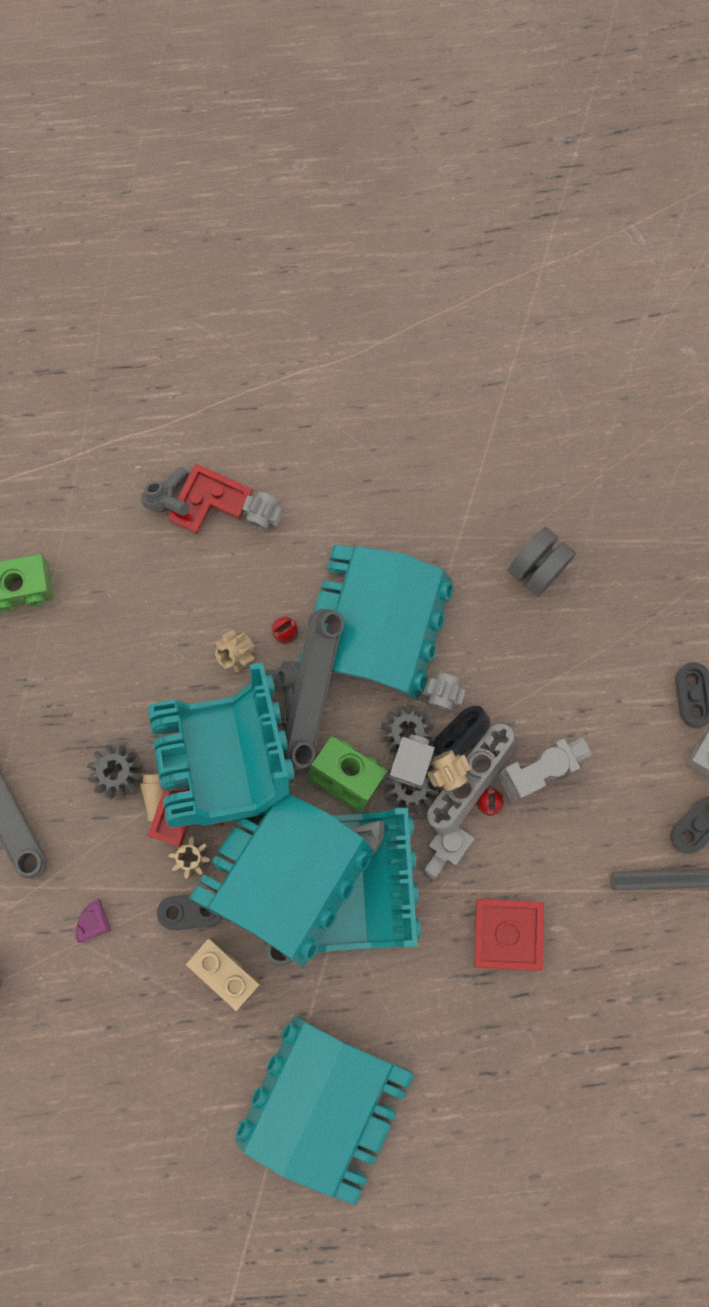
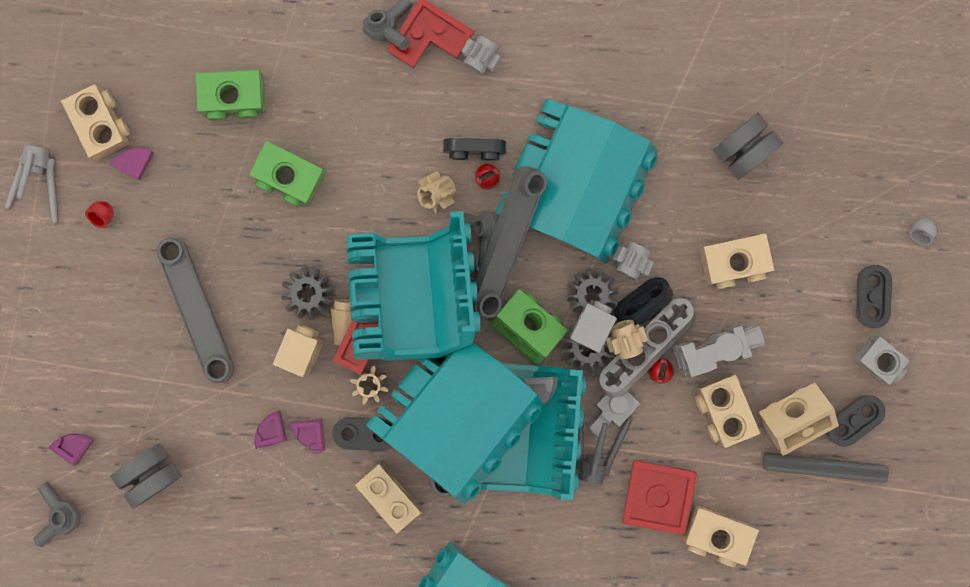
camera: 10 degrees right, 10 degrees up
none -> bright green brick [249,141,327,207]
none -> tan brick [273,325,325,377]
none -> magenta tile [290,419,325,451]
none -> black plate [443,138,506,161]
none -> dark grey plant [575,416,633,485]
none -> tan brick [682,504,759,568]
none -> tan brick [695,373,760,448]
none -> tan brick [699,233,775,289]
none -> tan brick [759,382,839,456]

